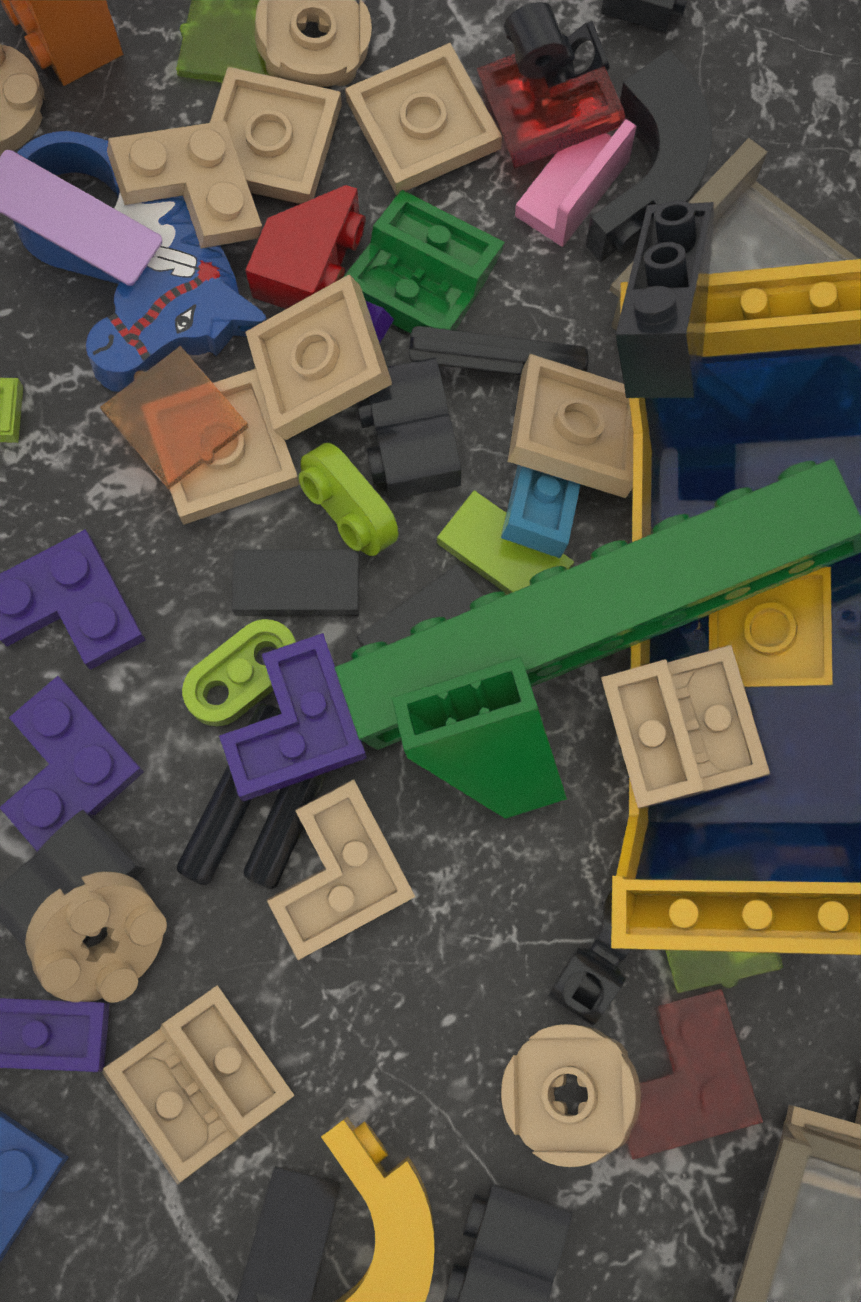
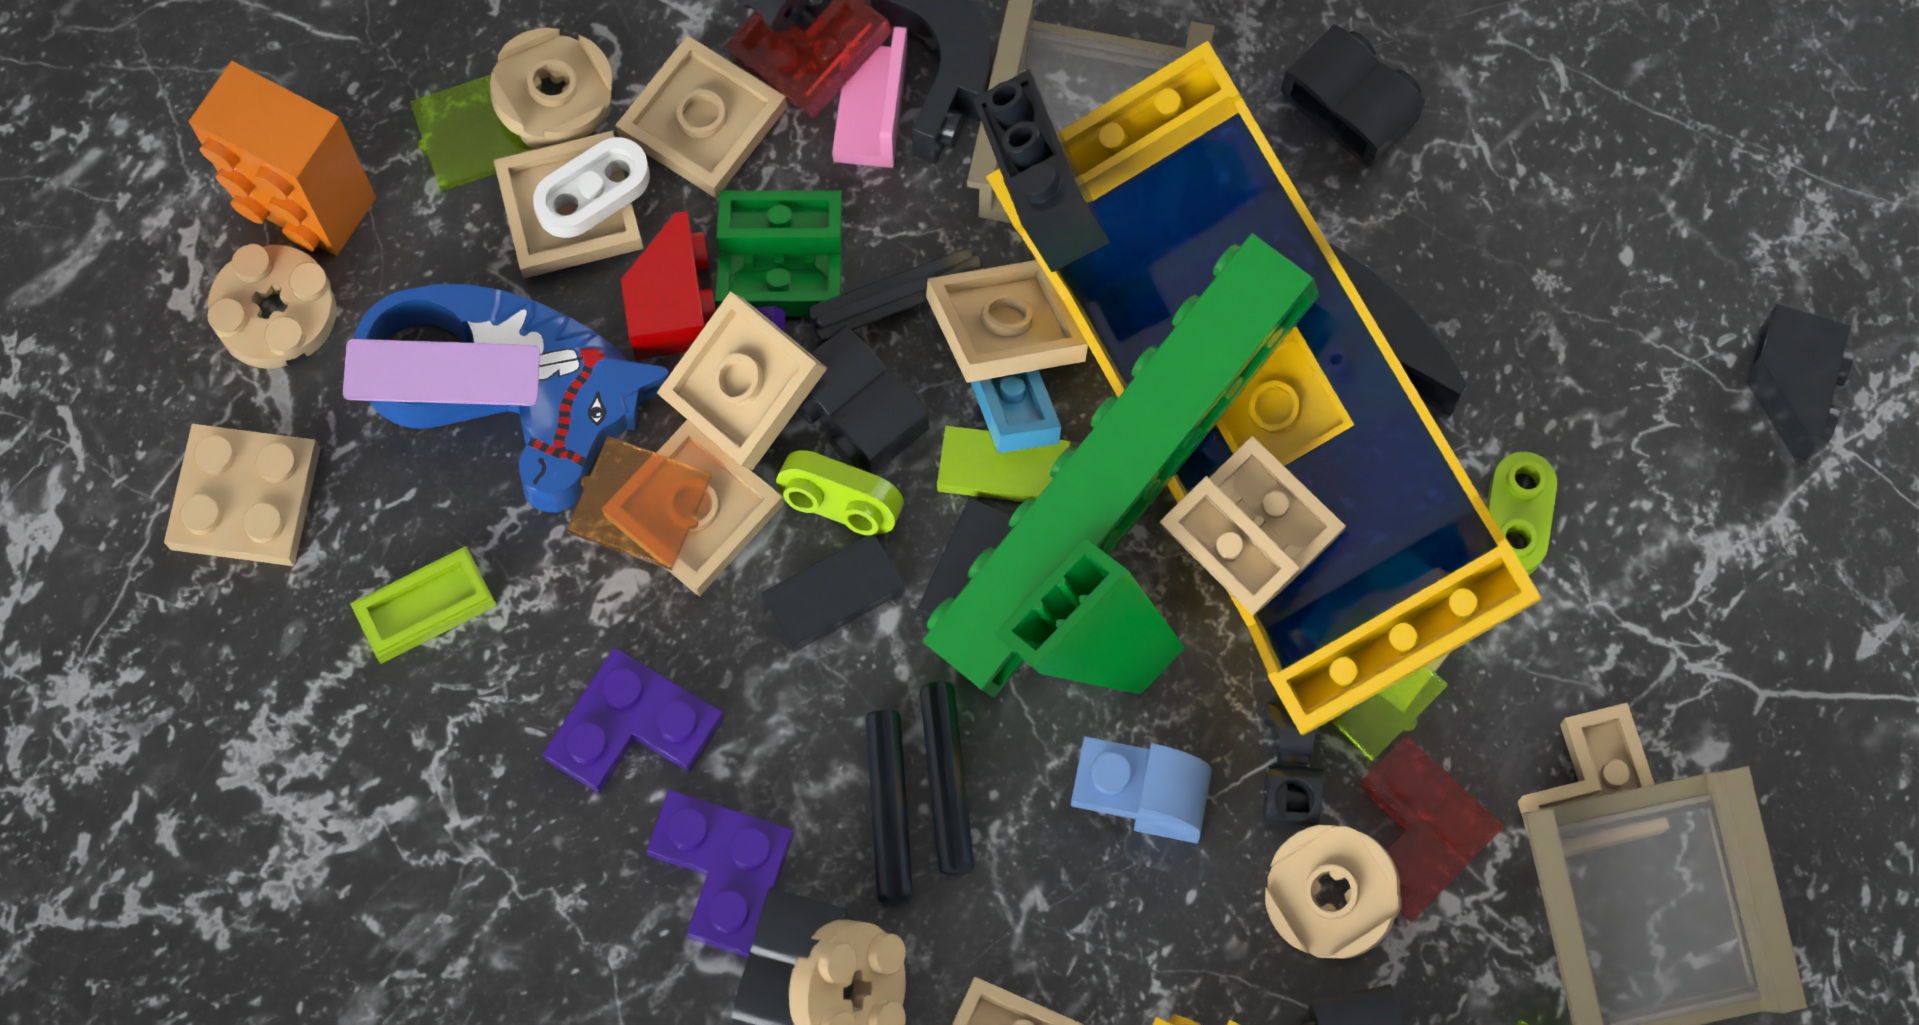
camera: 30 degrees left, 5 degrees down
tan plate [107,121,262,249] -> none
lime plate [182,619,296,726] -> none
dark purple plate [219,633,367,802] -> none
tan plate [267,779,415,960] -> none
none -> white plate [533,137,650,238]
none -> medium blue brick [1071,736,1212,844]

